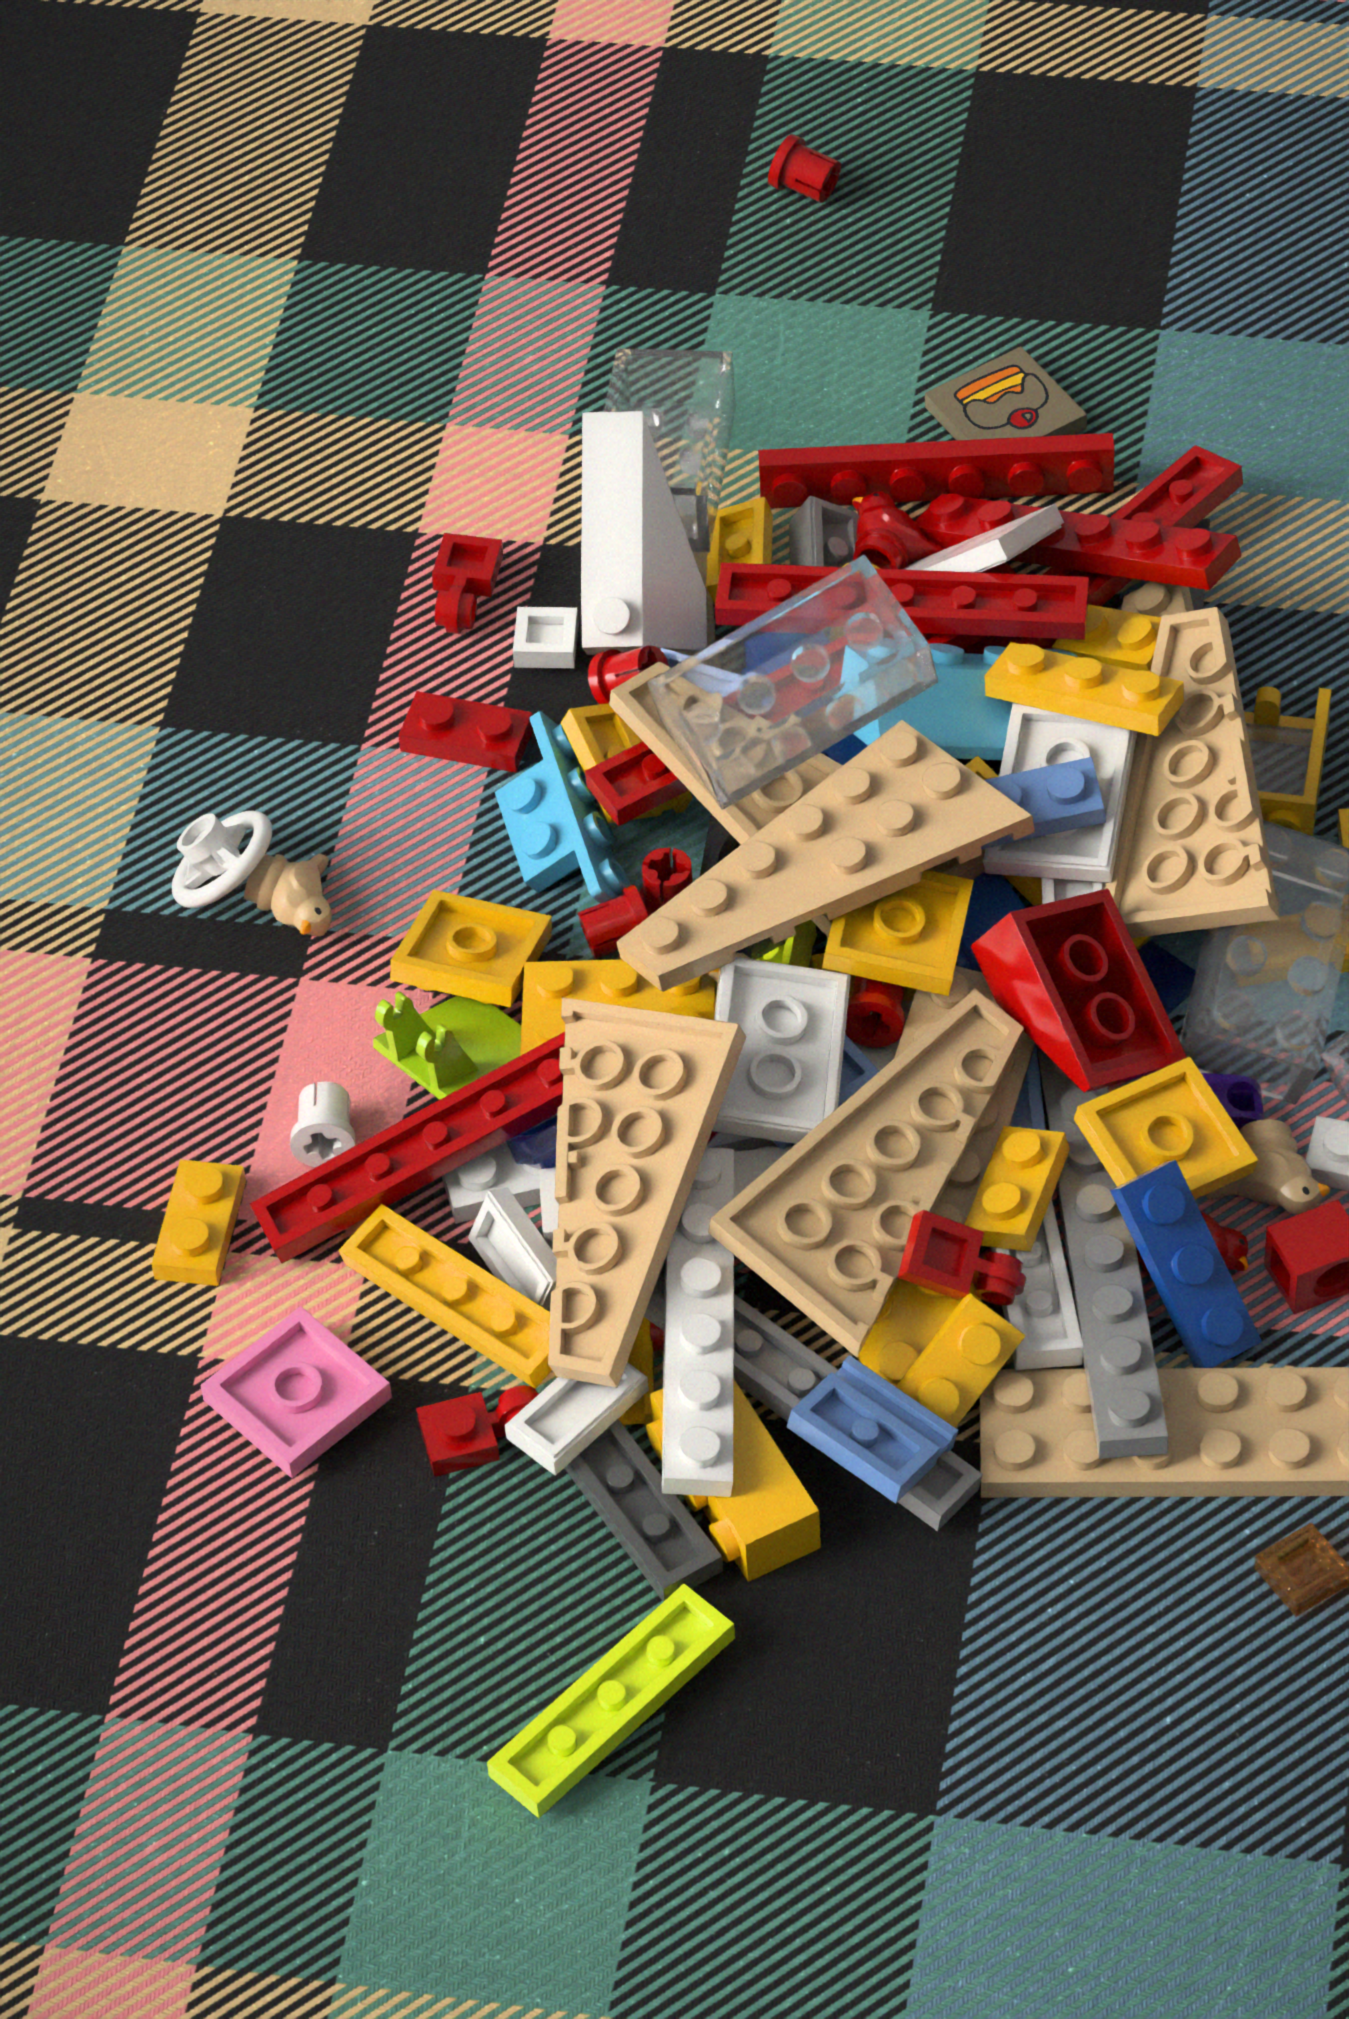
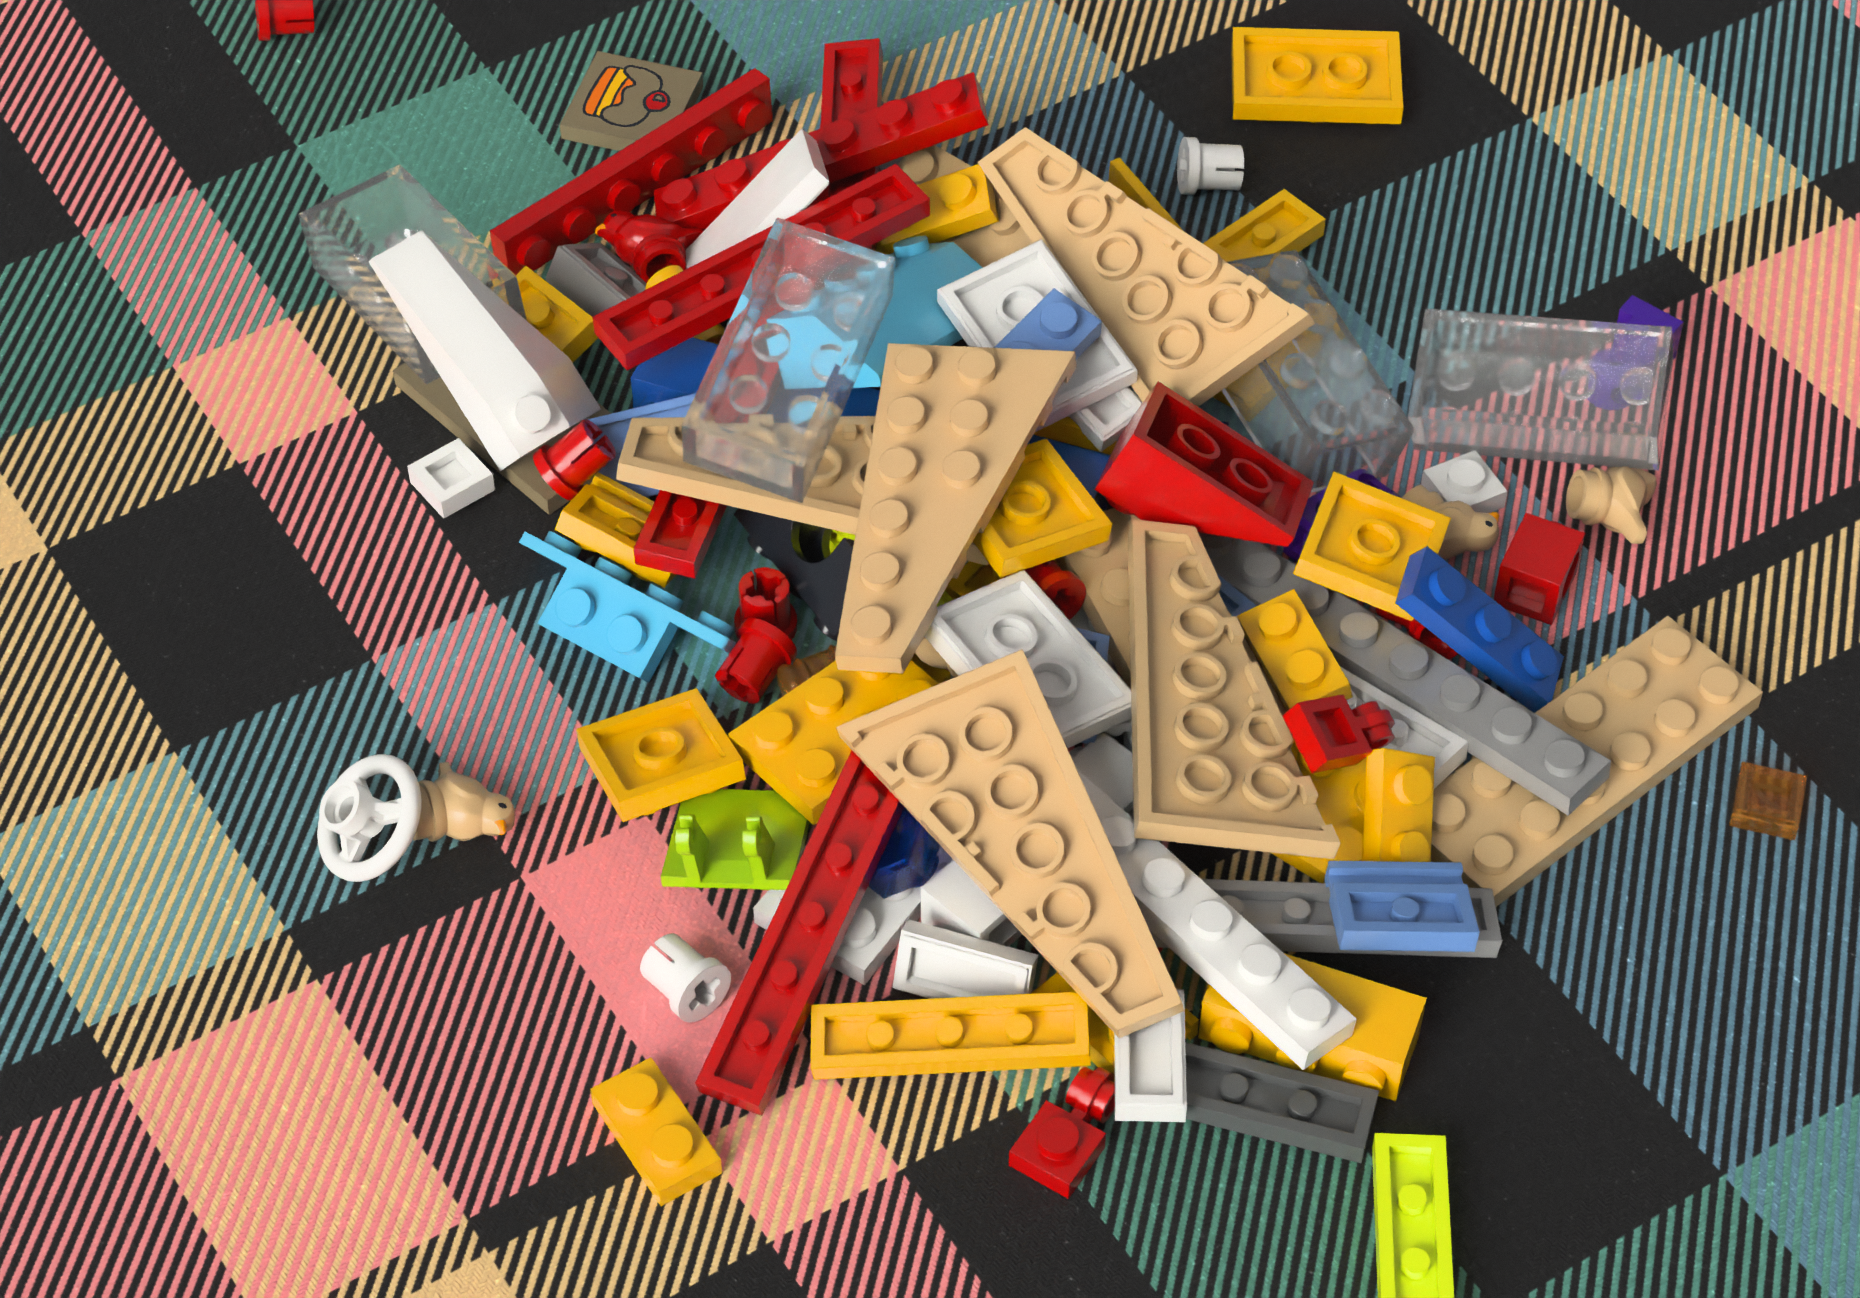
camera: 45 degrees left, 0 degrees up
bright pink plate [200,1306,392,1478] -> none
red plate [398,691,533,773] -> none
red plate [432,533,503,634] -> none
yellow plate [984,642,1184,736] -> none

